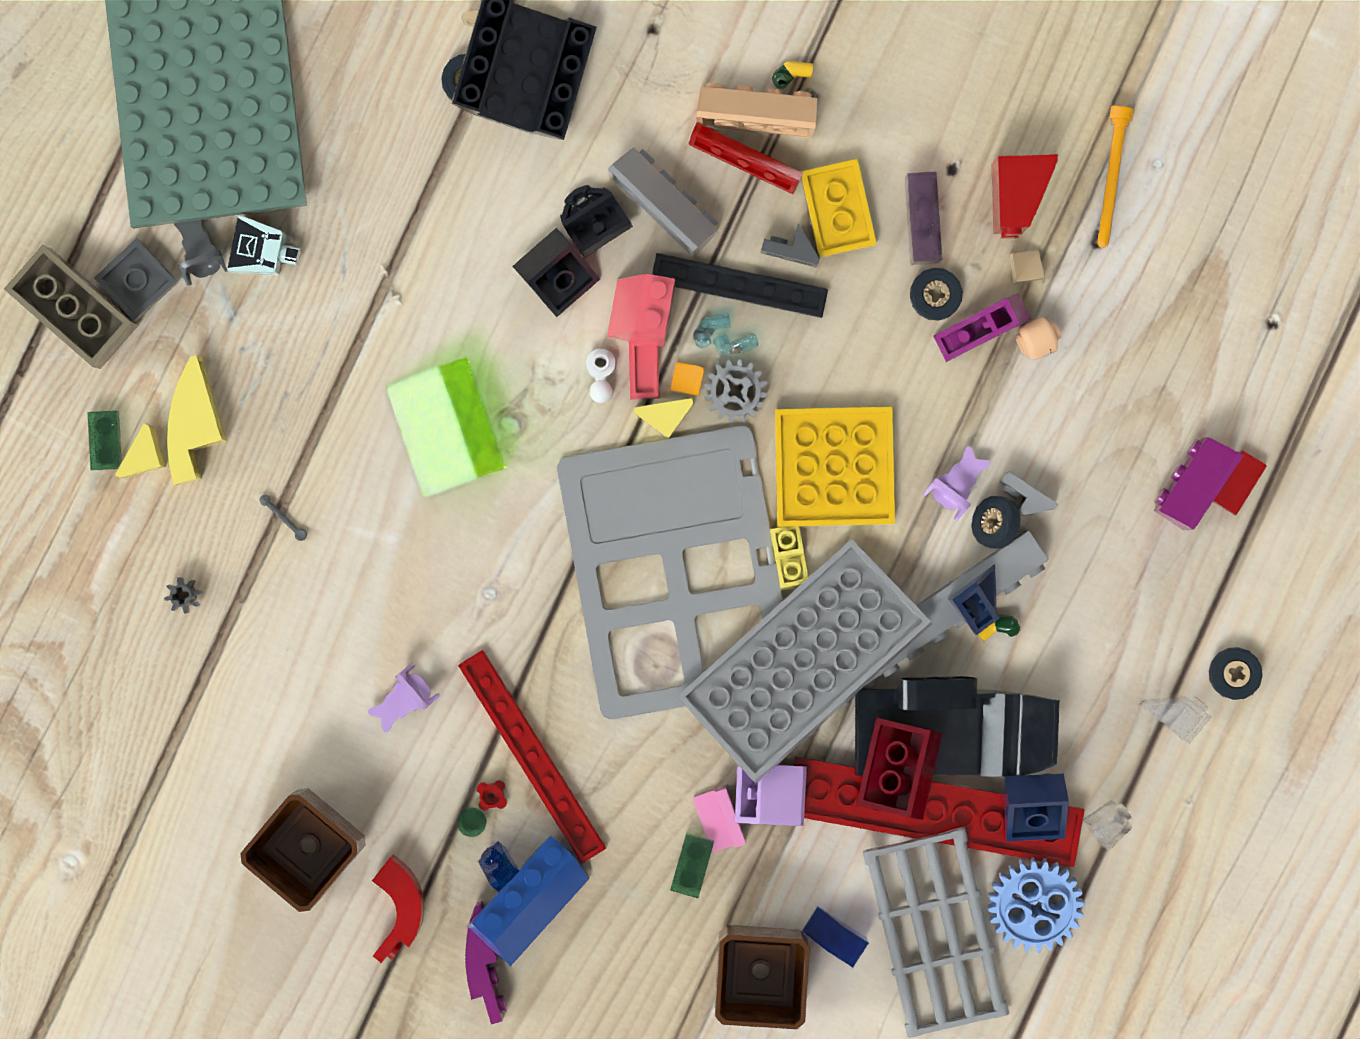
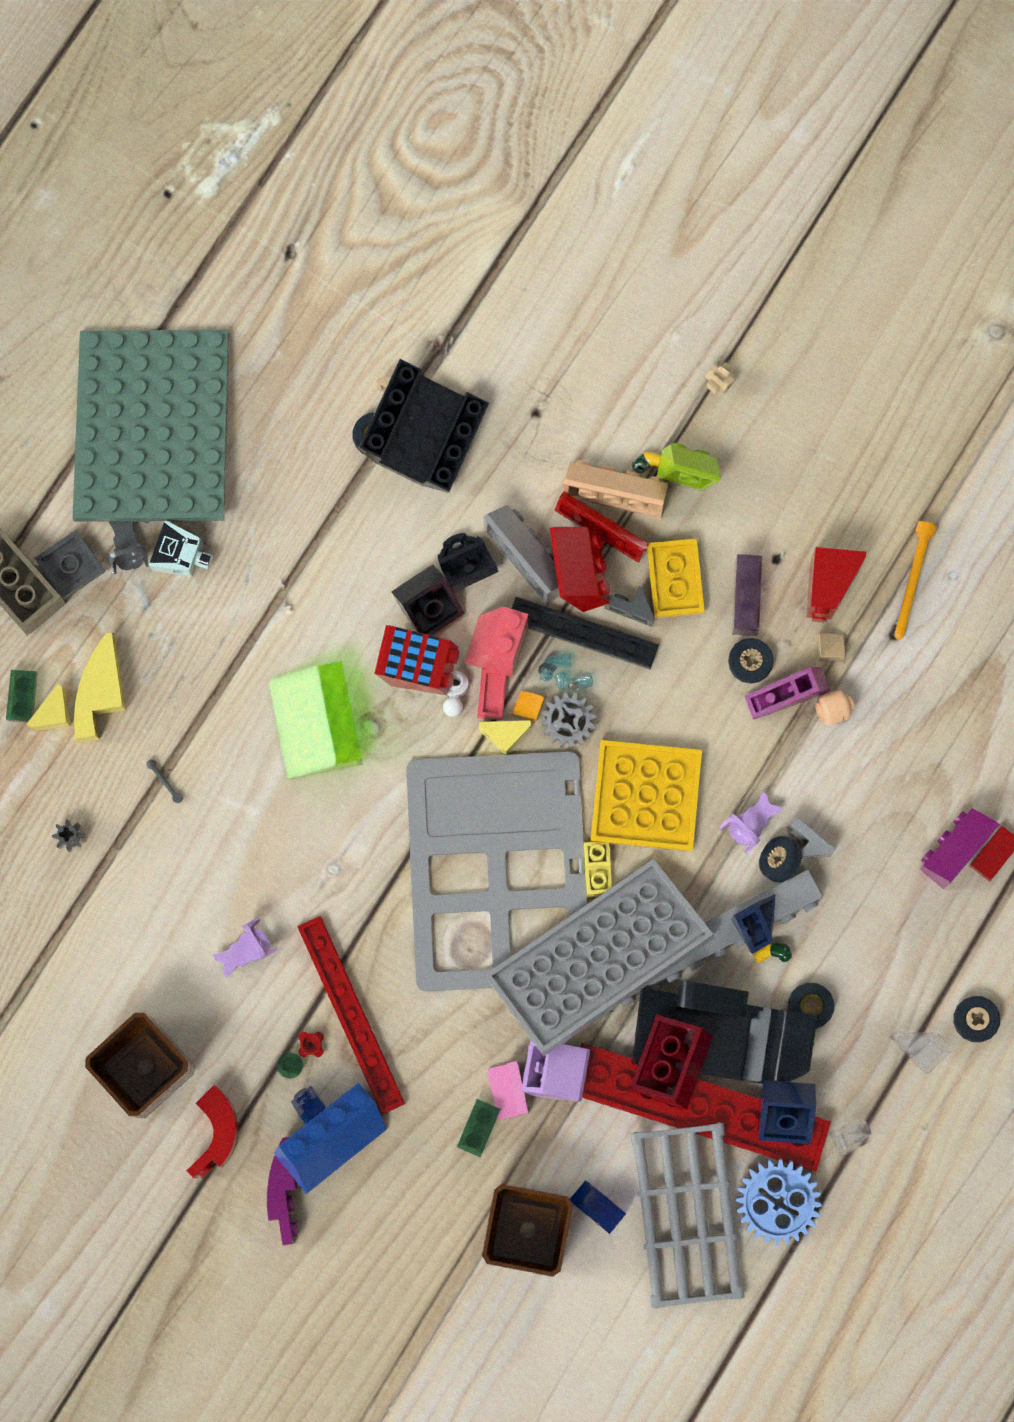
camera: 10 degrees right, 10 degrees down
none -> red slope [374,625,459,696]
none -> red slope [549,527,611,612]
none -> lime slope [657,443,721,491]
none -> black bush [788,983,834,1029]

